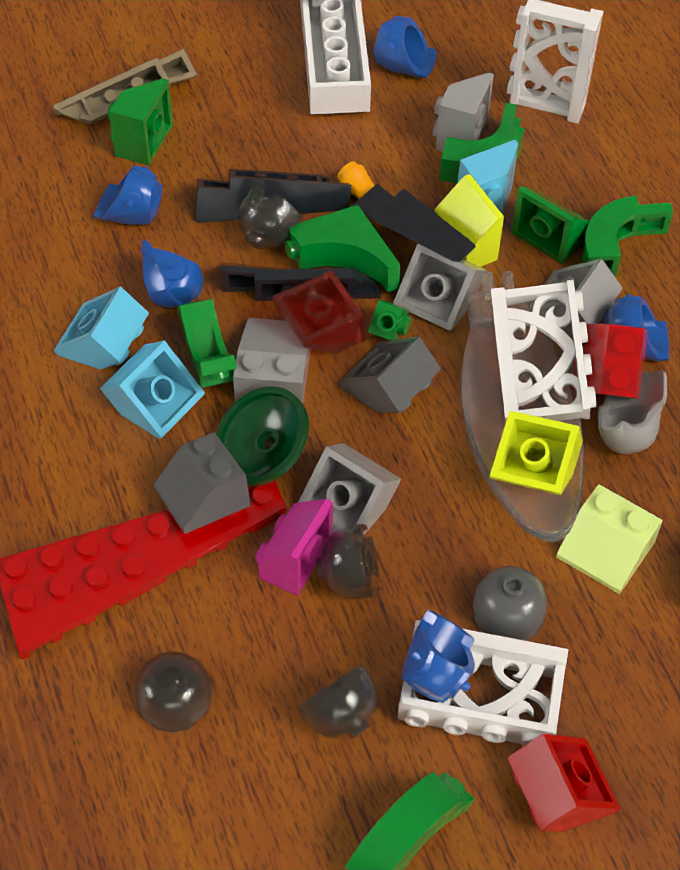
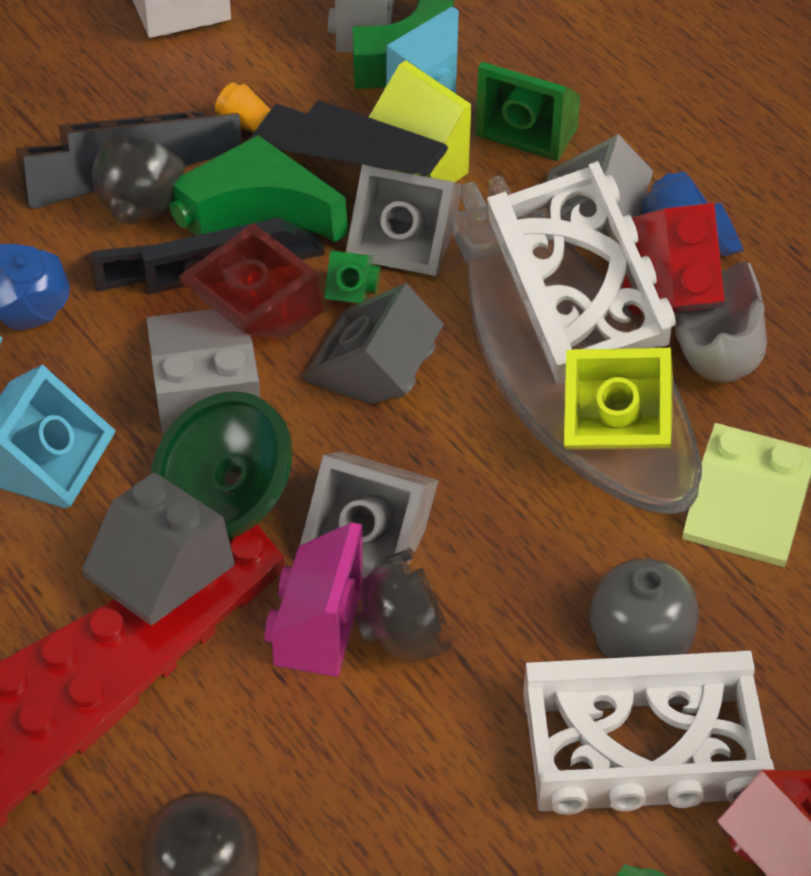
camera: 15 degrees left, 5 degrees down
green arch [176,298,237,388] -> none
clear smoke cylinder [299,664,378,739] -> none
blue helmet [401,609,475,703] -> none
green arch [581,195,673,277] -> none

